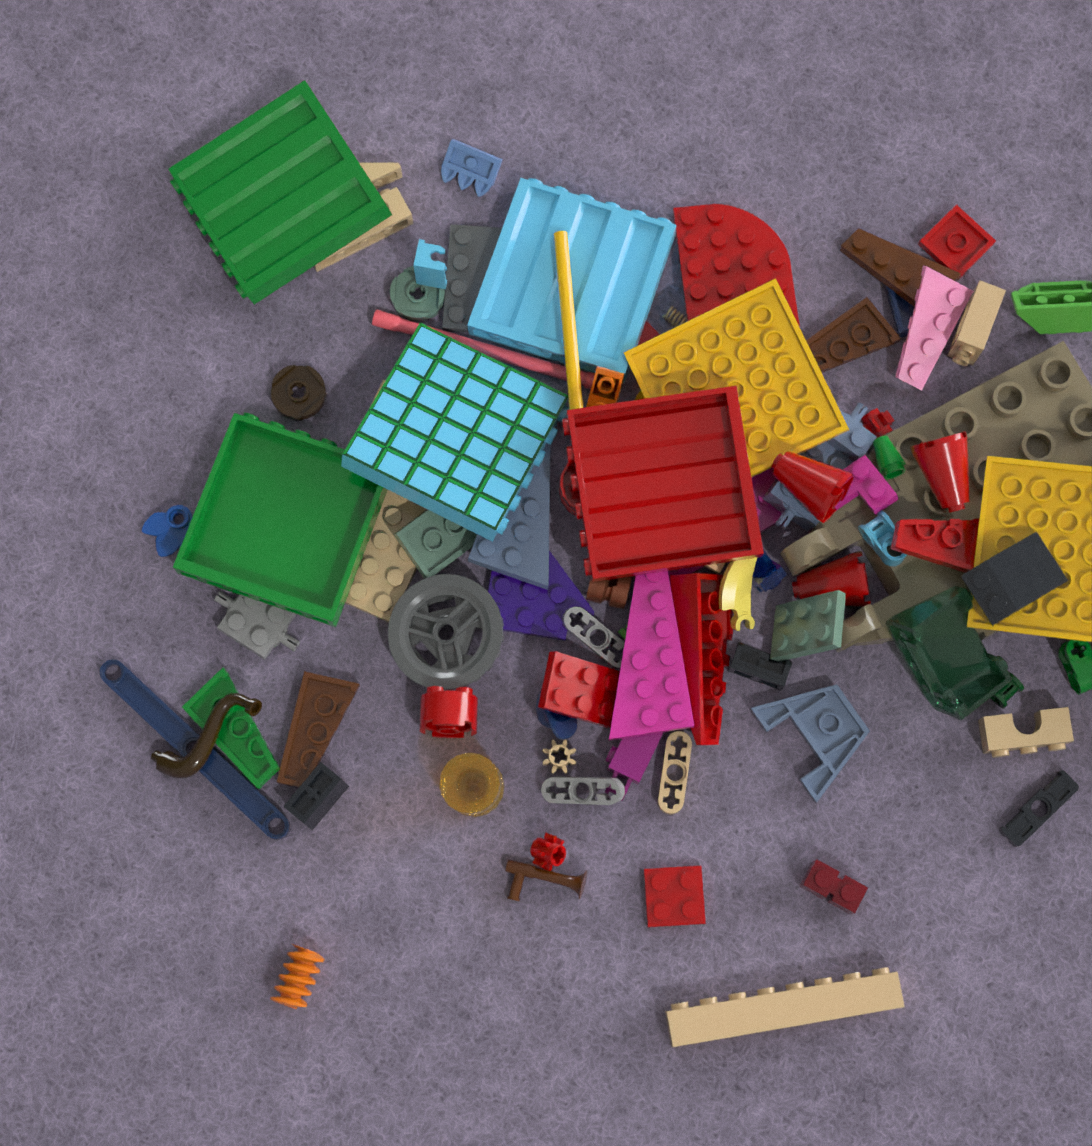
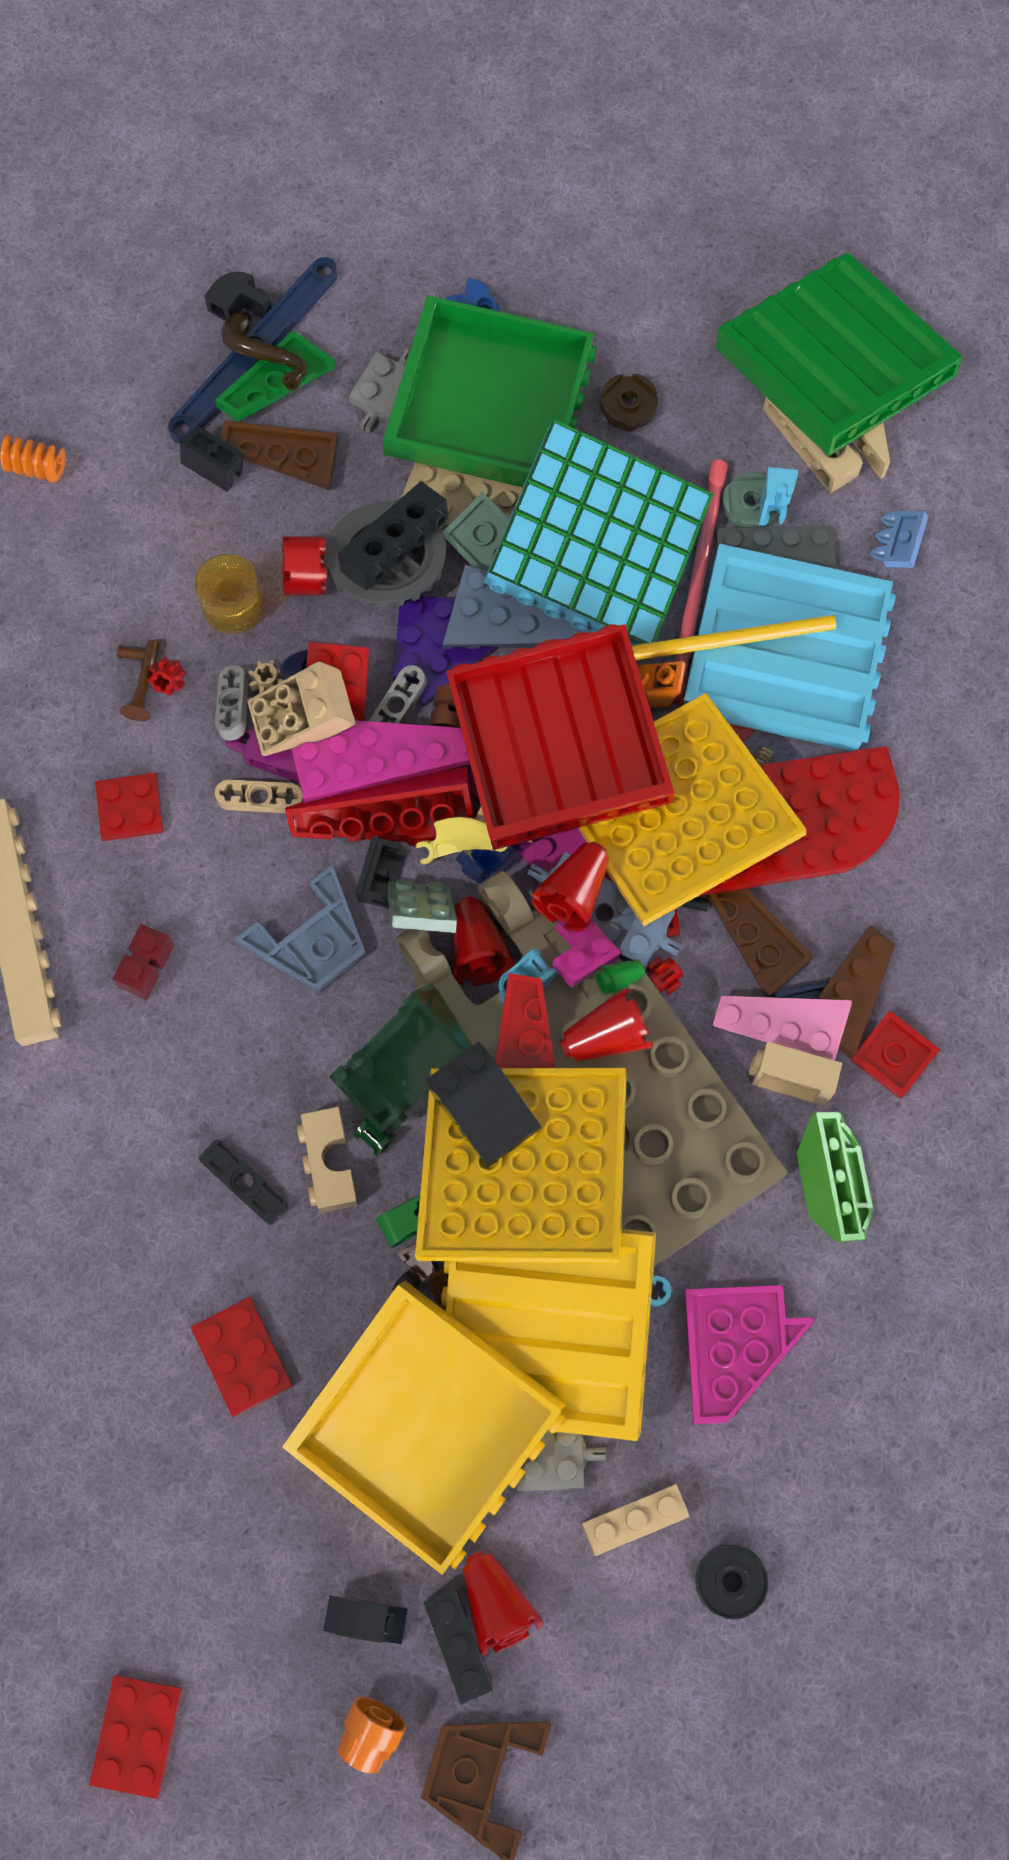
camera: 85 degrees right, 5 degrees down
none -> black brick [204,272,272,321]
none -> tan slope [247,661,355,756]
none -> black brick [338,481,448,591]

